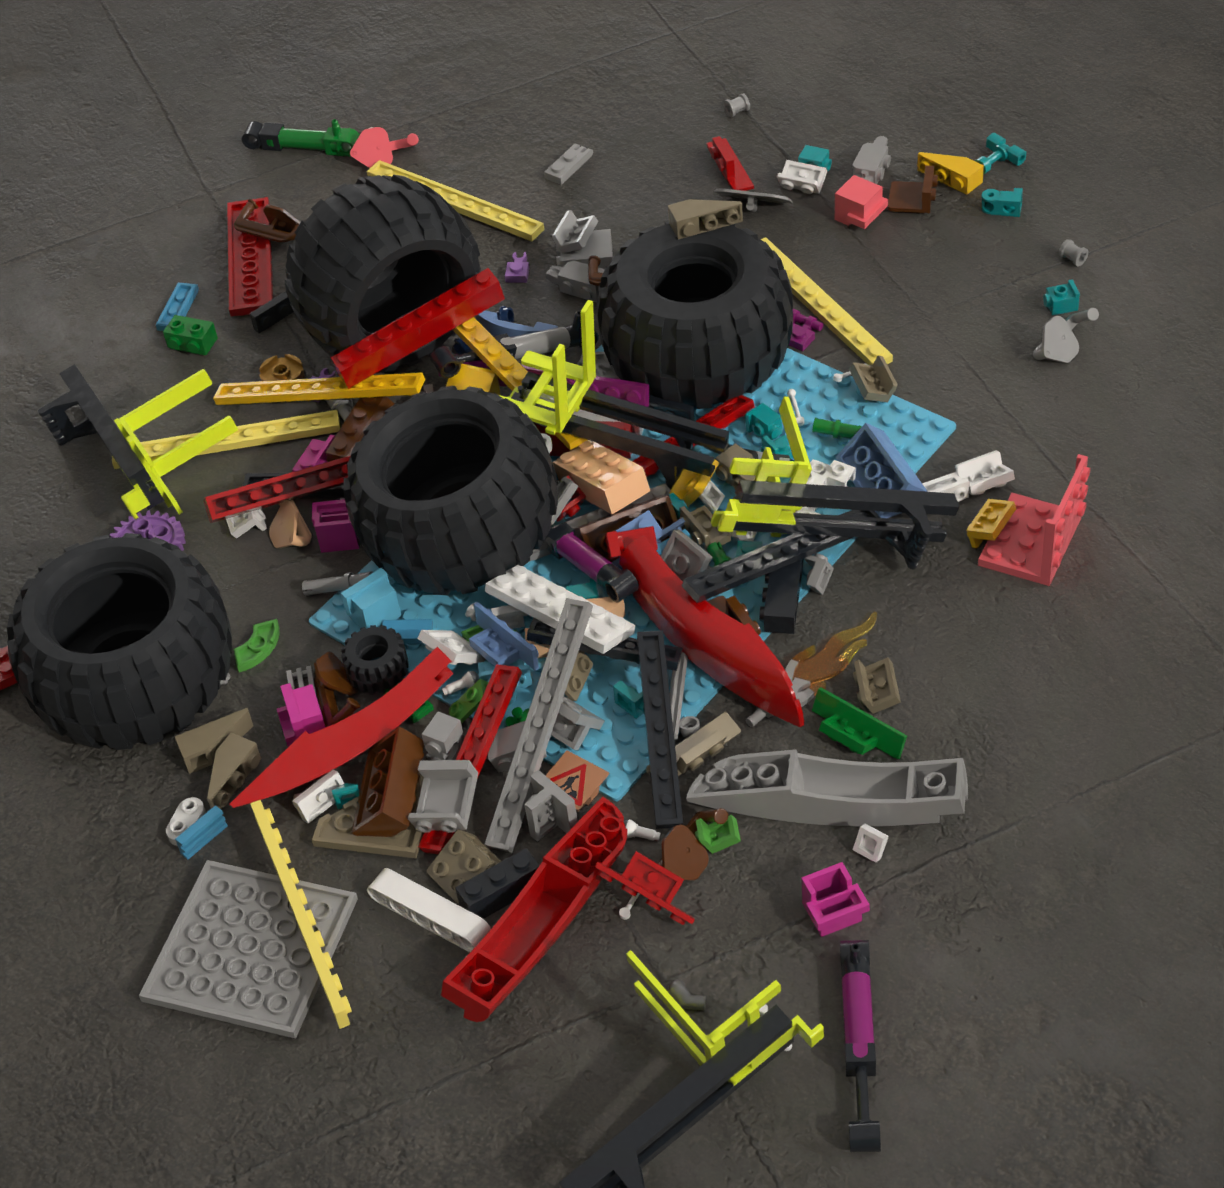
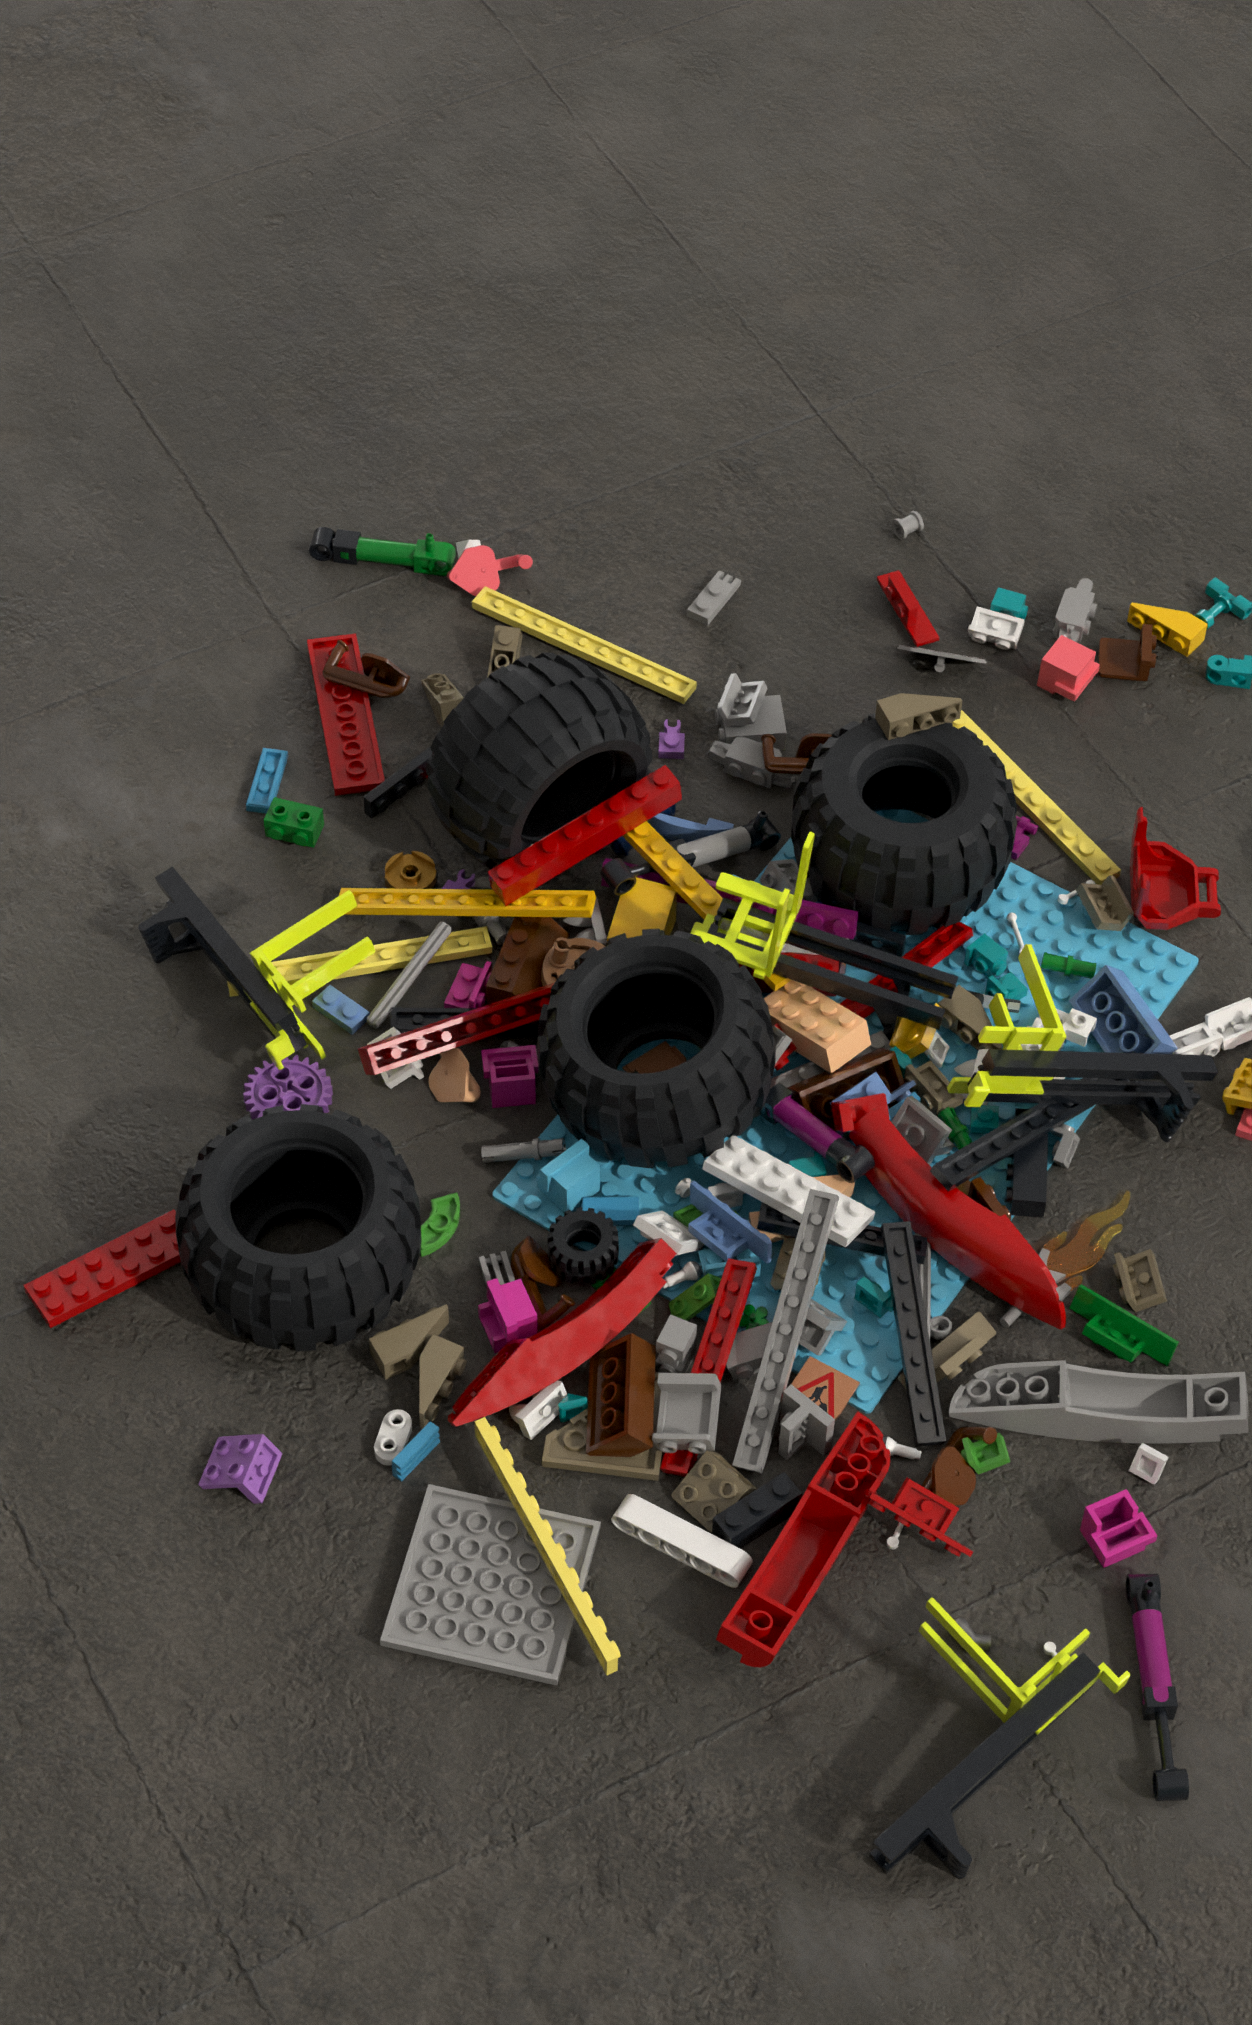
camera: 10 degrees left, 5 degrees up
none -> medium lavender bracket [199,1434,282,1504]
none -> medium blue plate [312,985,370,1035]
none -> light grey axle [367,922,451,1029]
none -> red piece [1130,807,1221,930]

